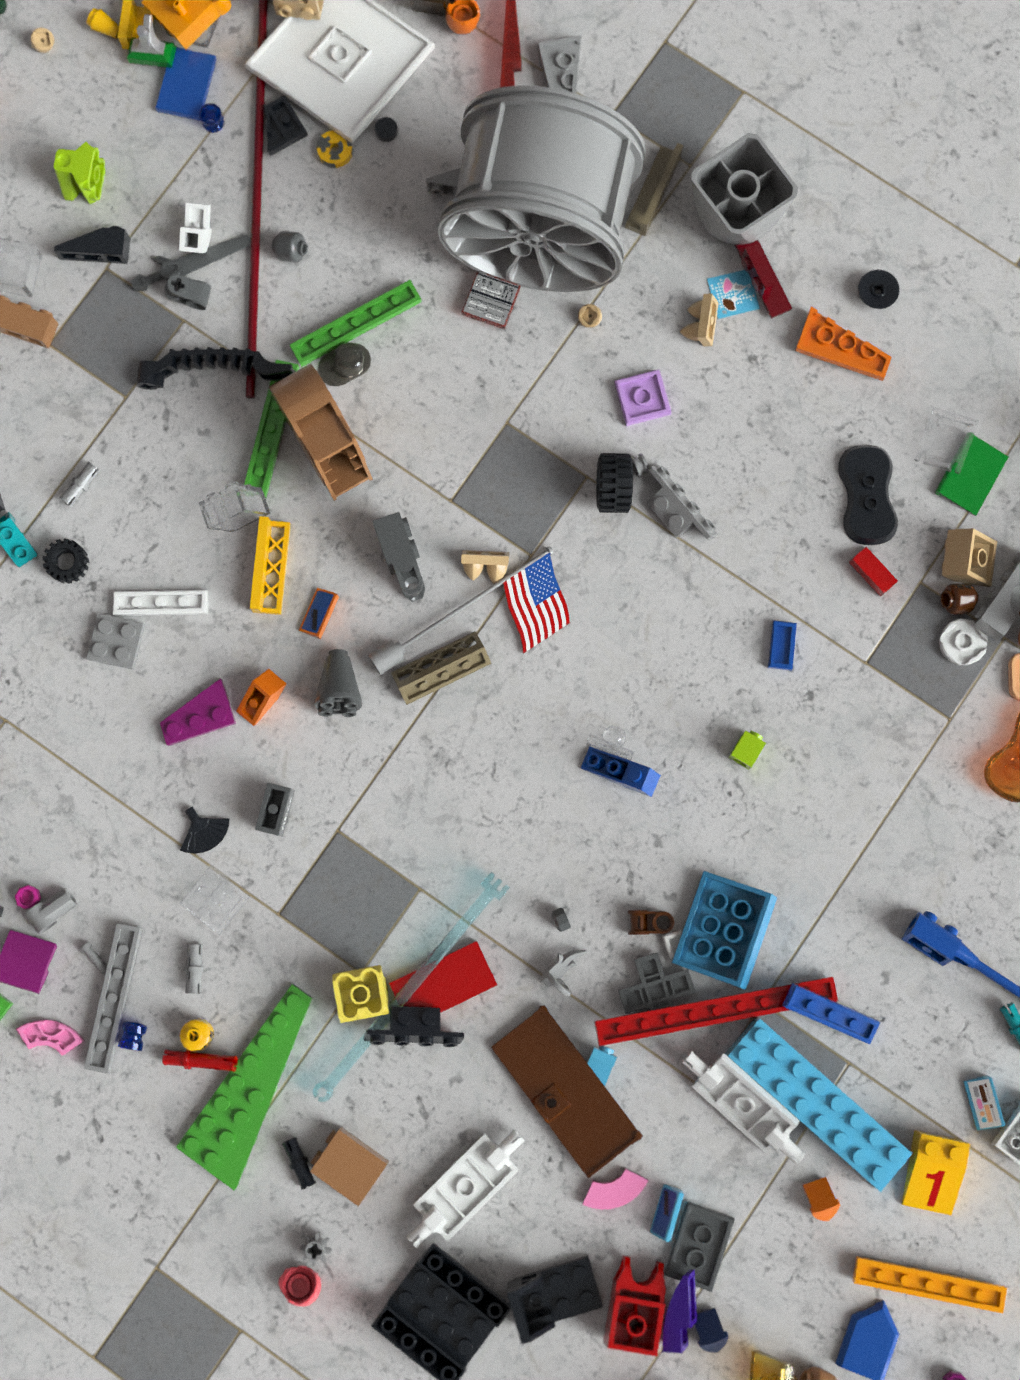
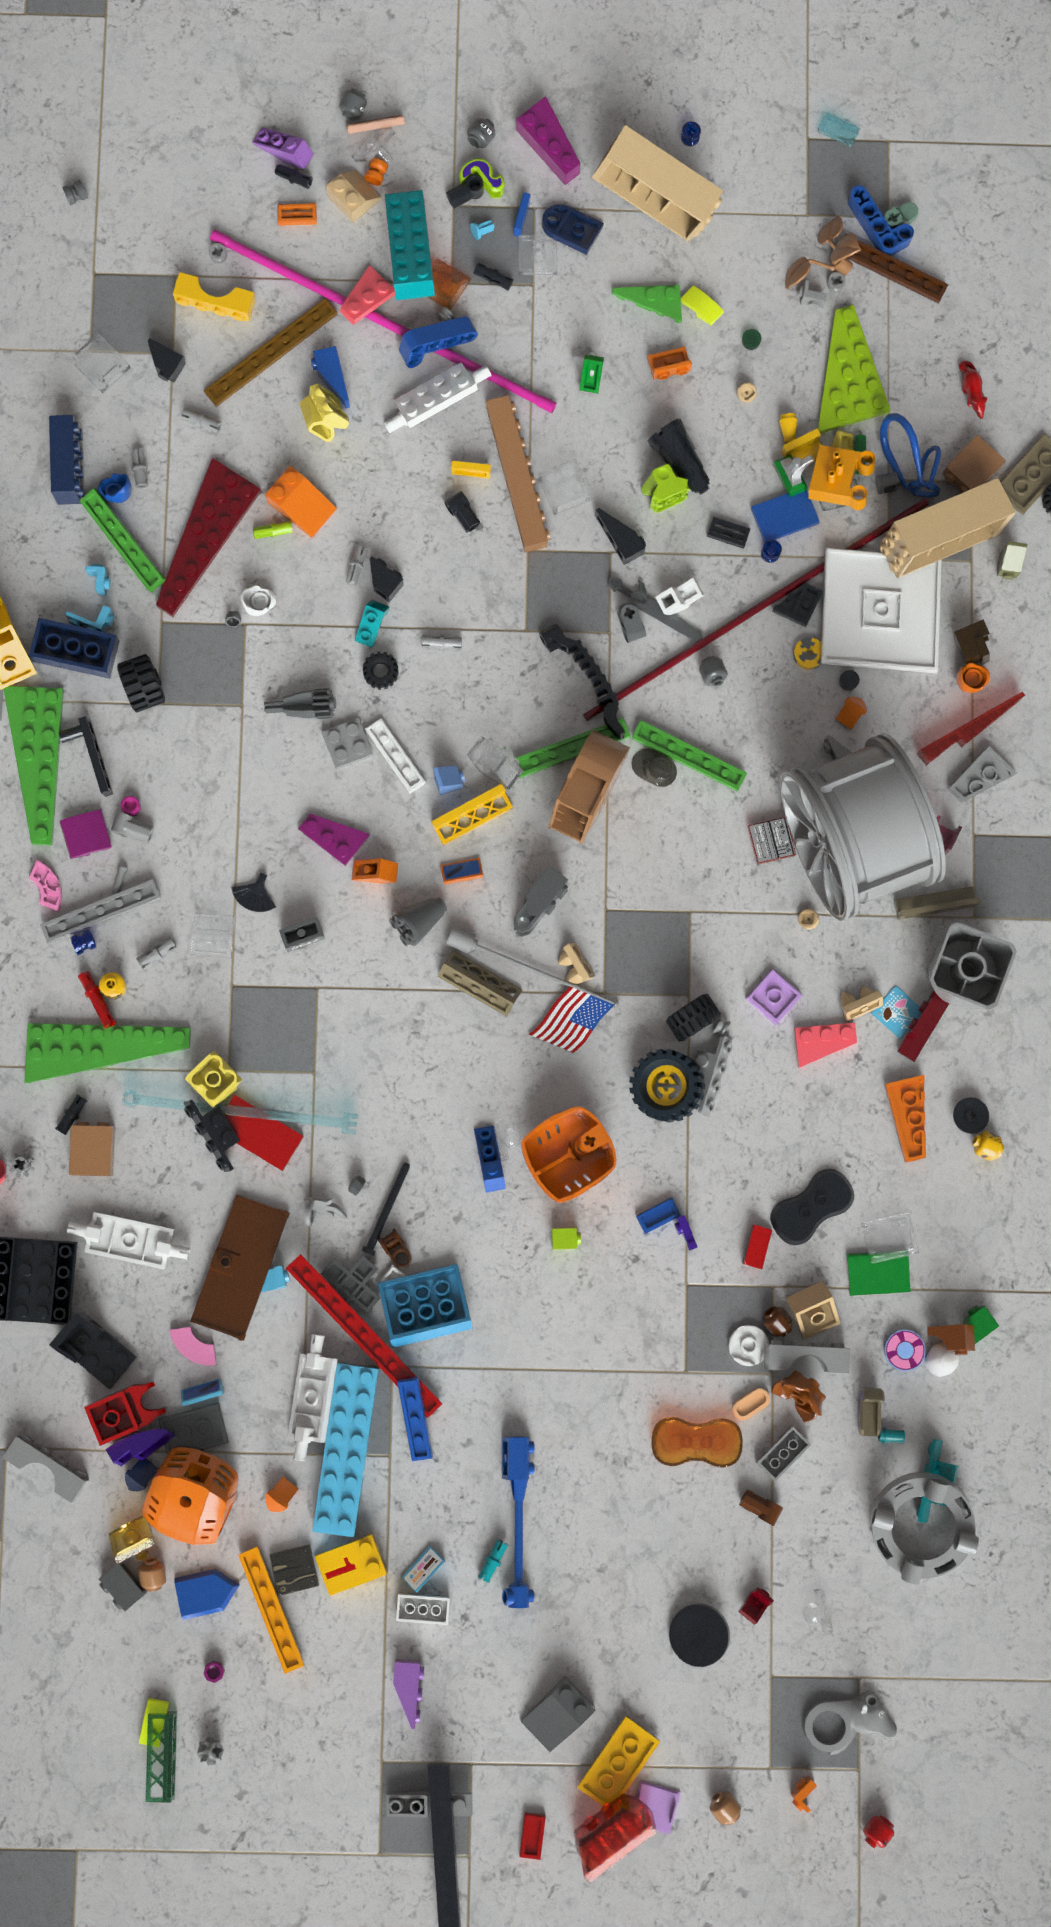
camera: 45 degrees right, 0 degrees up
none -> orange piece [142,1447,239,1545]
none -> dark grey piece [264,688,336,719]
none -> clear smoke tile [269,1544,319,1596]
none -> black bar [361,1162,410,1256]
none -> medium blue slope [433,766,465,796]
none -> orange piece [521,1107,616,1203]
none -> black wheel [629,1049,705,1122]
none -> black cone [648,419,710,495]
none -> dark purple plate [674,1215,698,1251]
none -> black tile [707,517,750,549]
none -> coral wing [794,1023,857,1068]
none -> orange tile [835,697,867,730]
none -> yellow head [972,1131,1004,1161]

